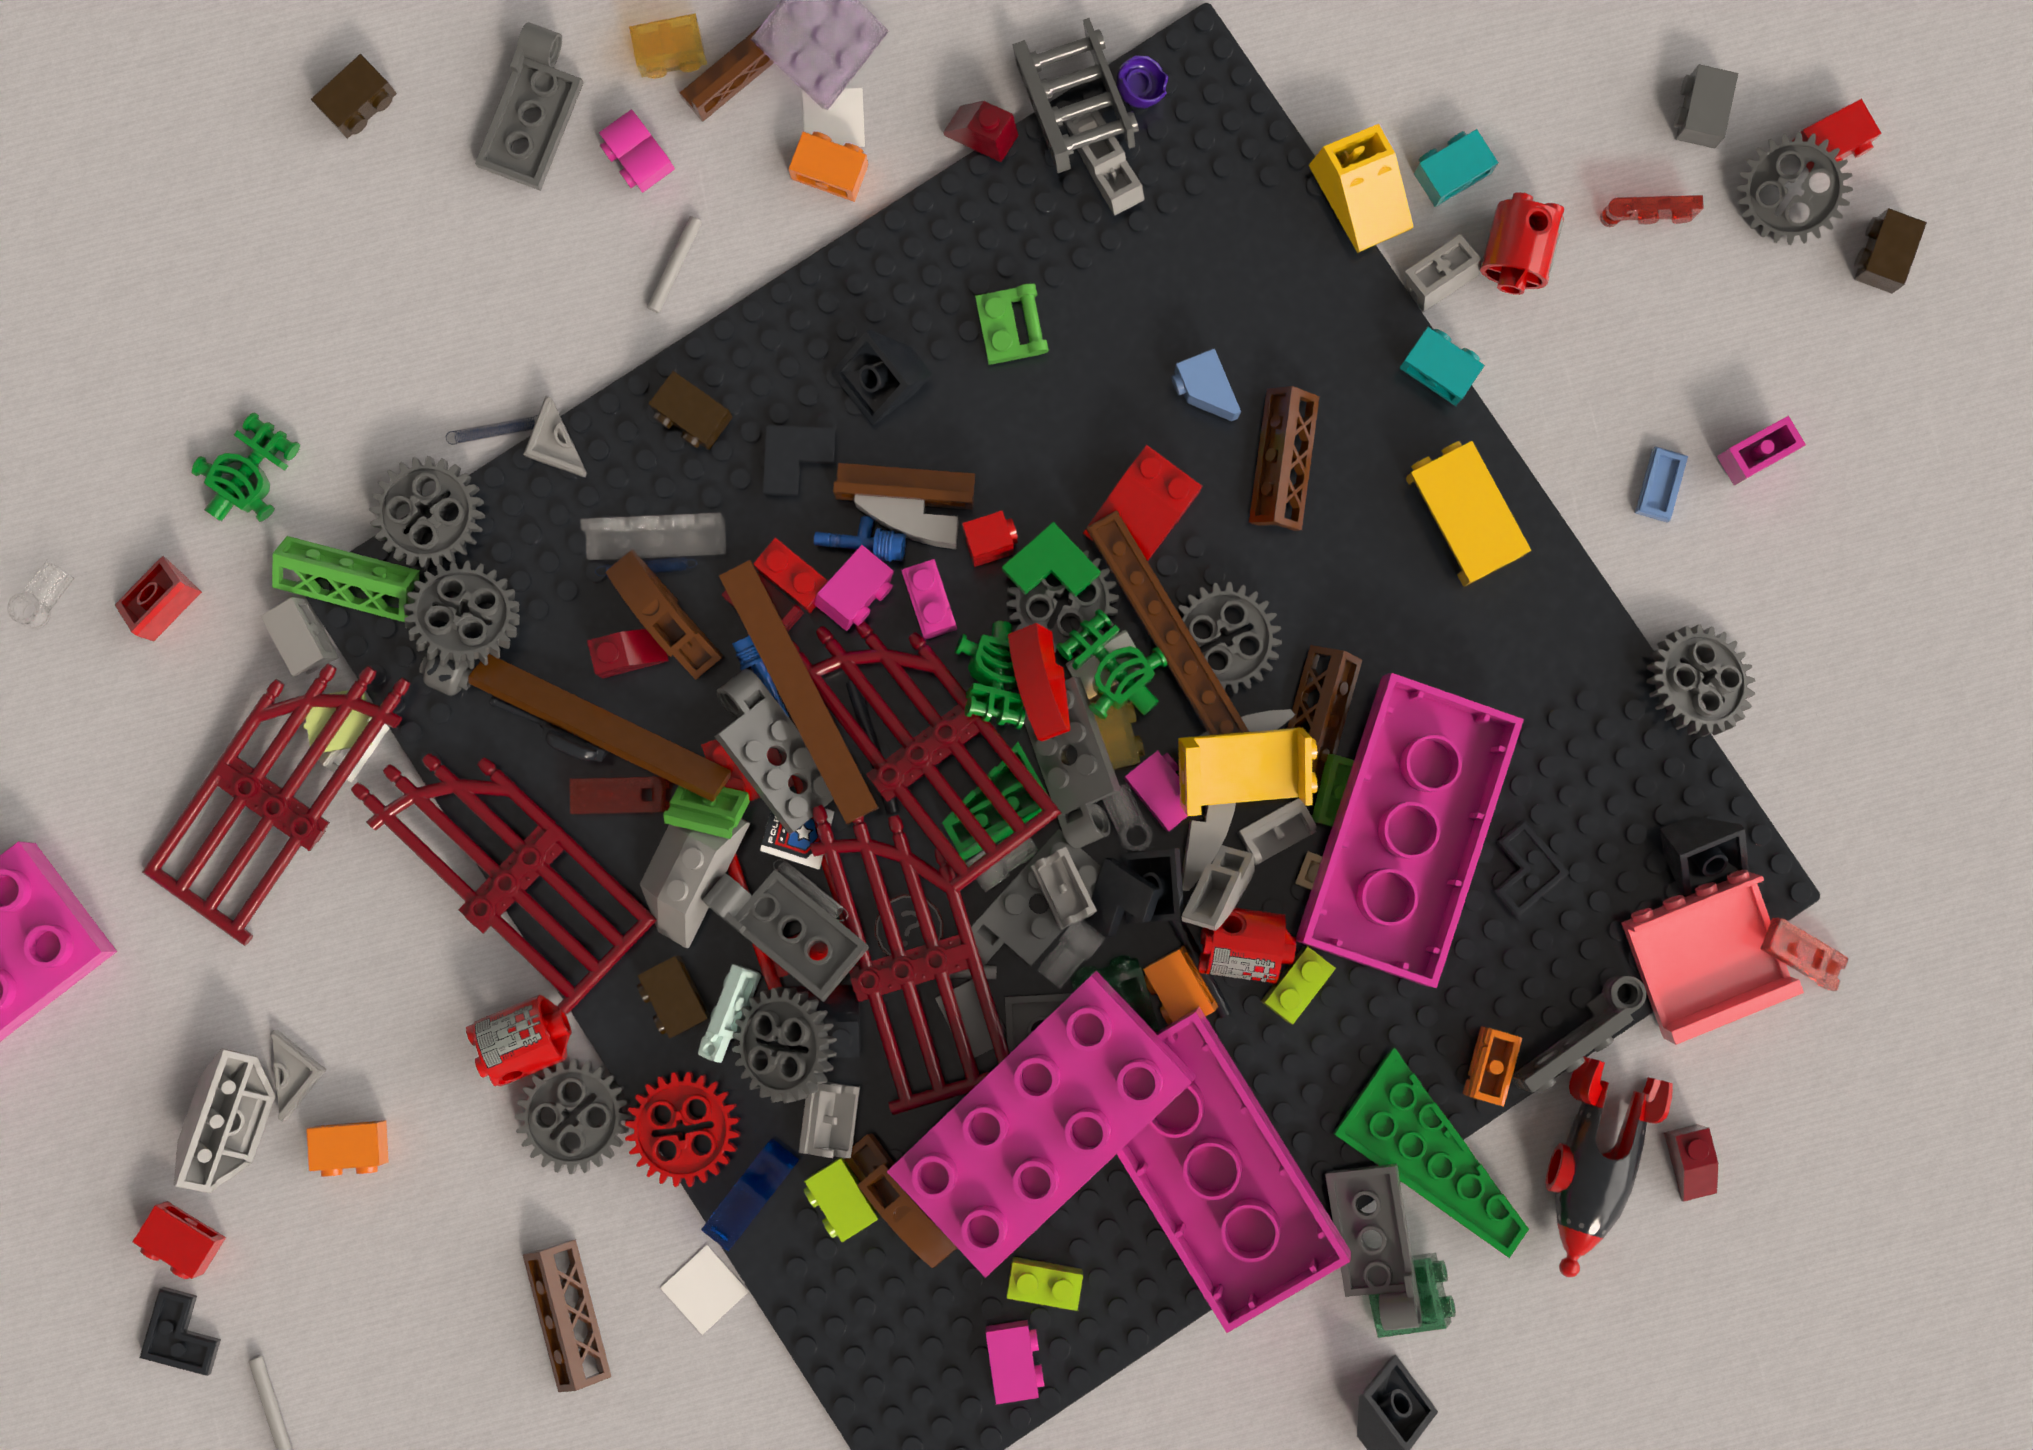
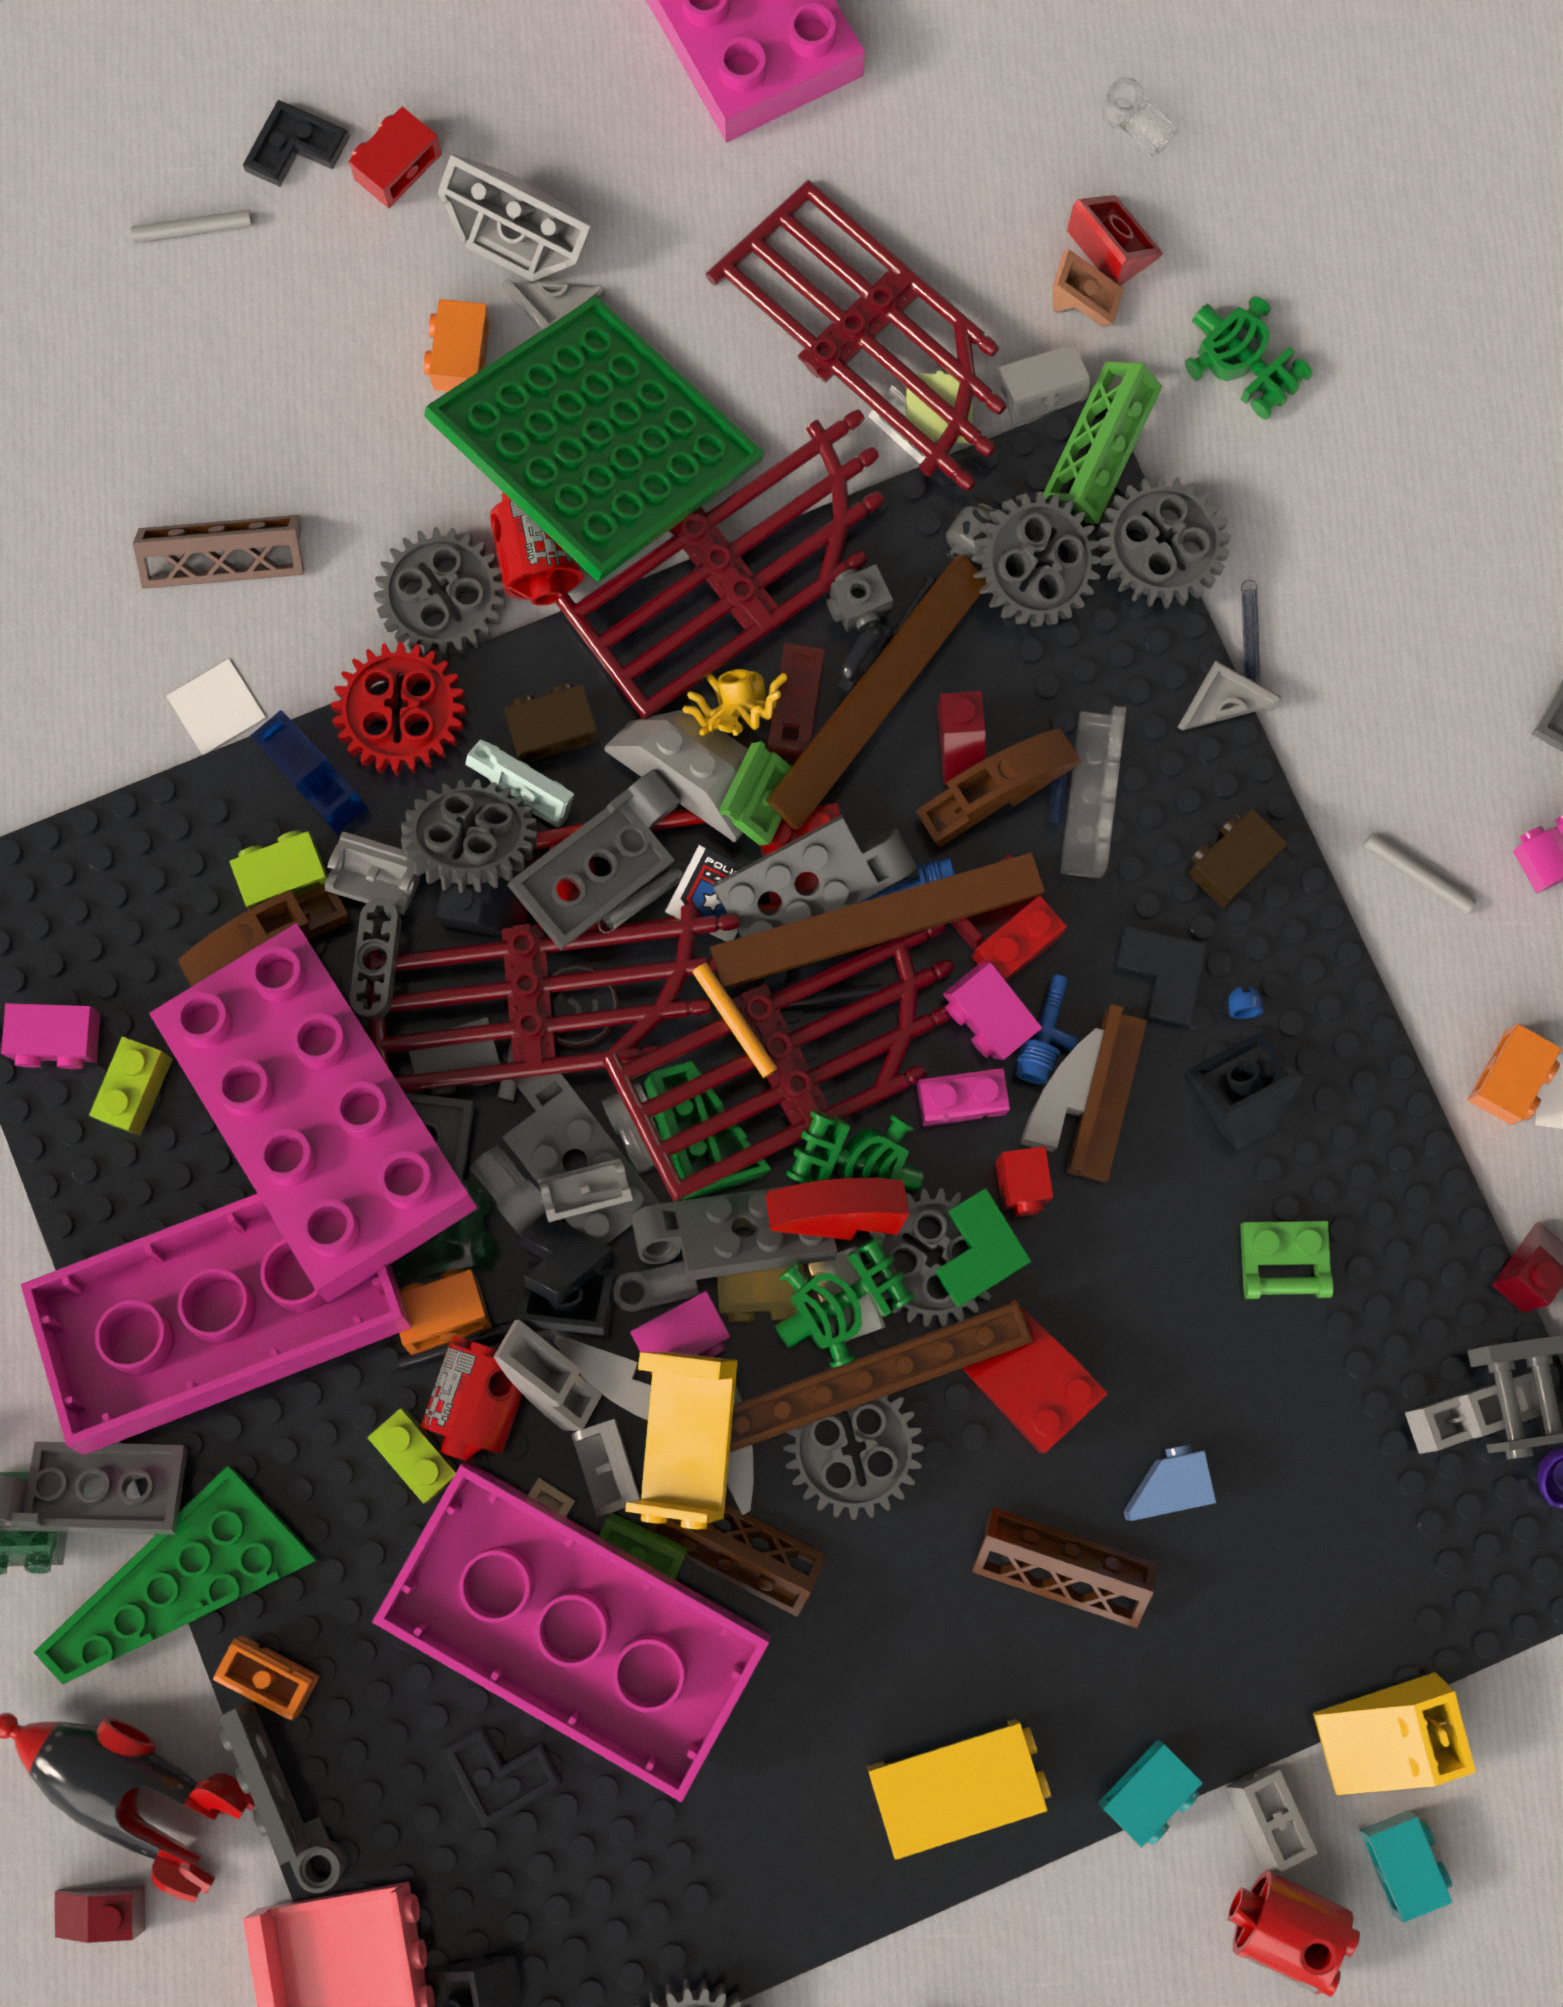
camera: 100 degrees right, 5 degrees down
none -> dark grey beam [350,899,402,1022]
none -> green plate [424,295,765,582]
none -> yellow animal [682,669,788,736]
none -> light orange bar [692,963,778,1078]
none -> dark grey brick [827,564,893,632]
none -> nougat slope [1052,249,1124,327]
none -> blue hinge [1228,986,1264,1019]

